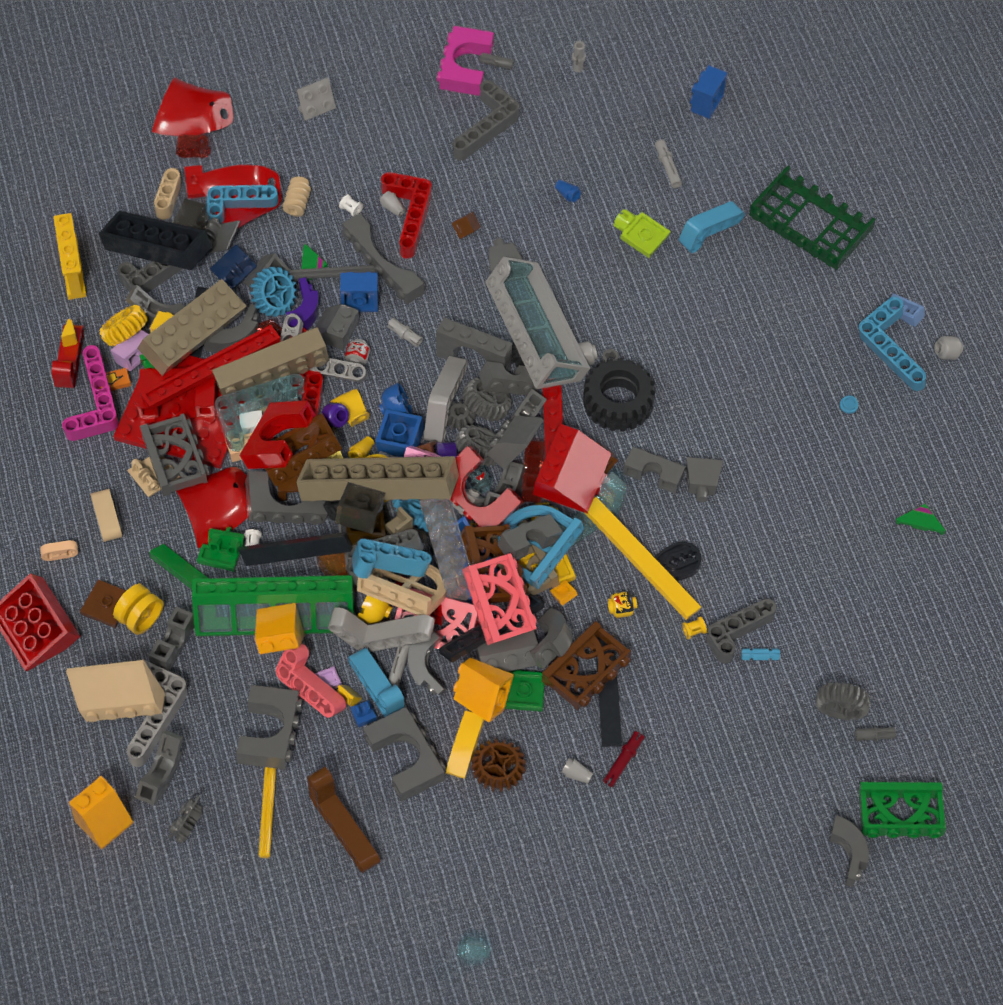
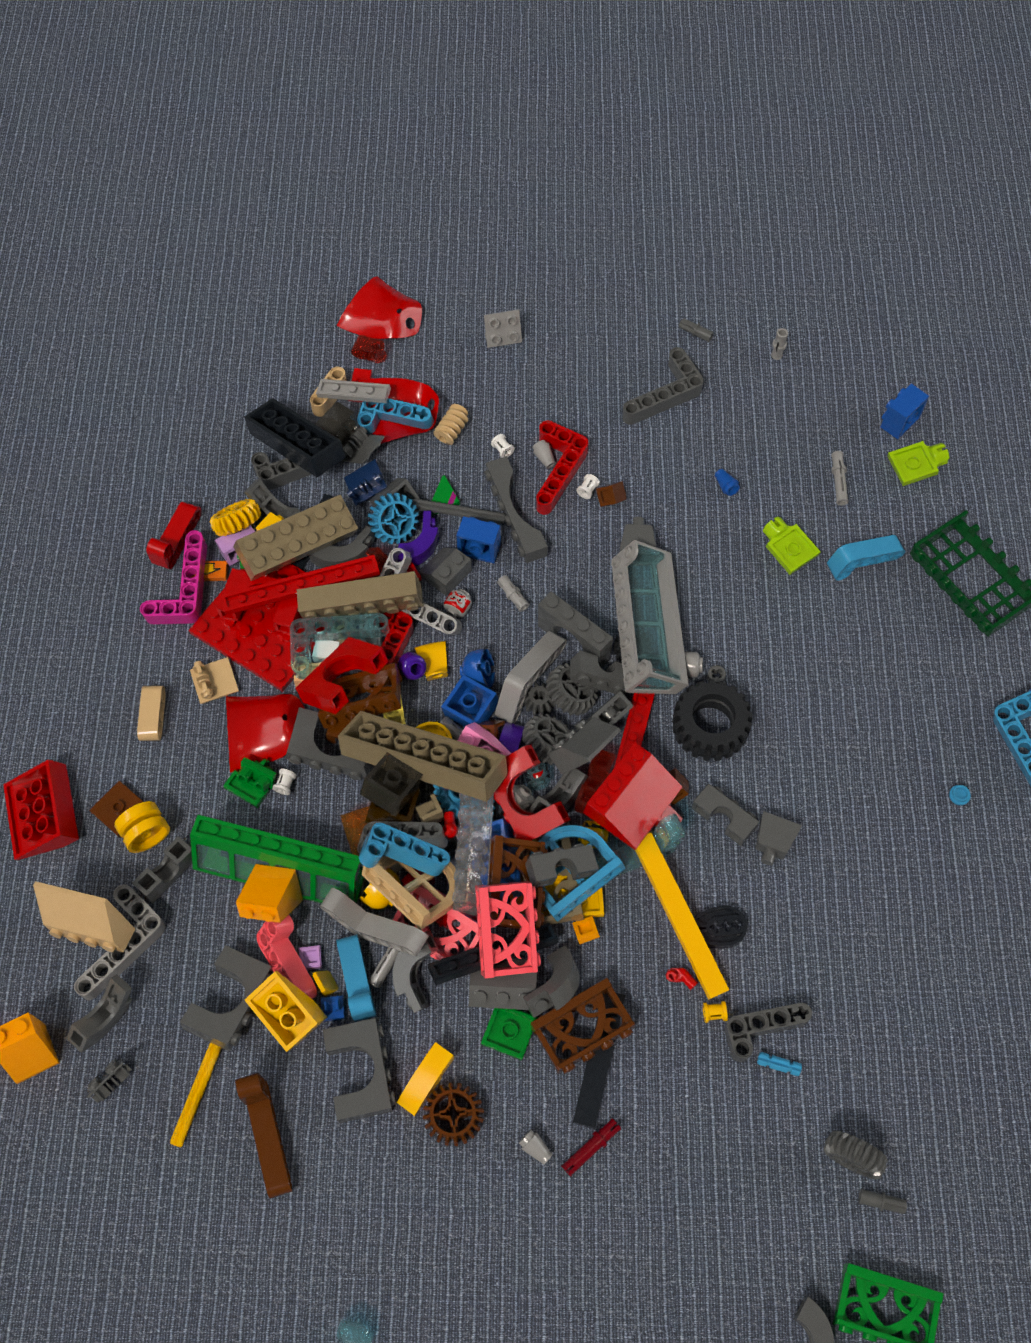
camera: 20 degrees right, 5 degrees up
light nougat beam [40,540,78,561] -> none
yellow fence [53,213,87,300] -> none
yellow slope [61,319,77,347] -> none
dark grey fence [140,413,209,497] -> none
green slope [149,544,209,590] -> none
black tile [239,532,353,566] -> none
yellow cone [348,436,374,458] -> none
dark pink arch [437,26,494,96] -> none
light orange slope [453,658,514,722] -> none
yellow head [607,591,637,618] -> none
green tile [895,504,946,535] -> none
none -> yellow slope [245,971,327,1052]
none -> light grey tile [316,379,391,403]
none -> red arm [443,811,458,838]
none -> white bush [576,474,600,499]
none -> red arm [665,968,698,990]
none -> lime plate [887,441,949,486]

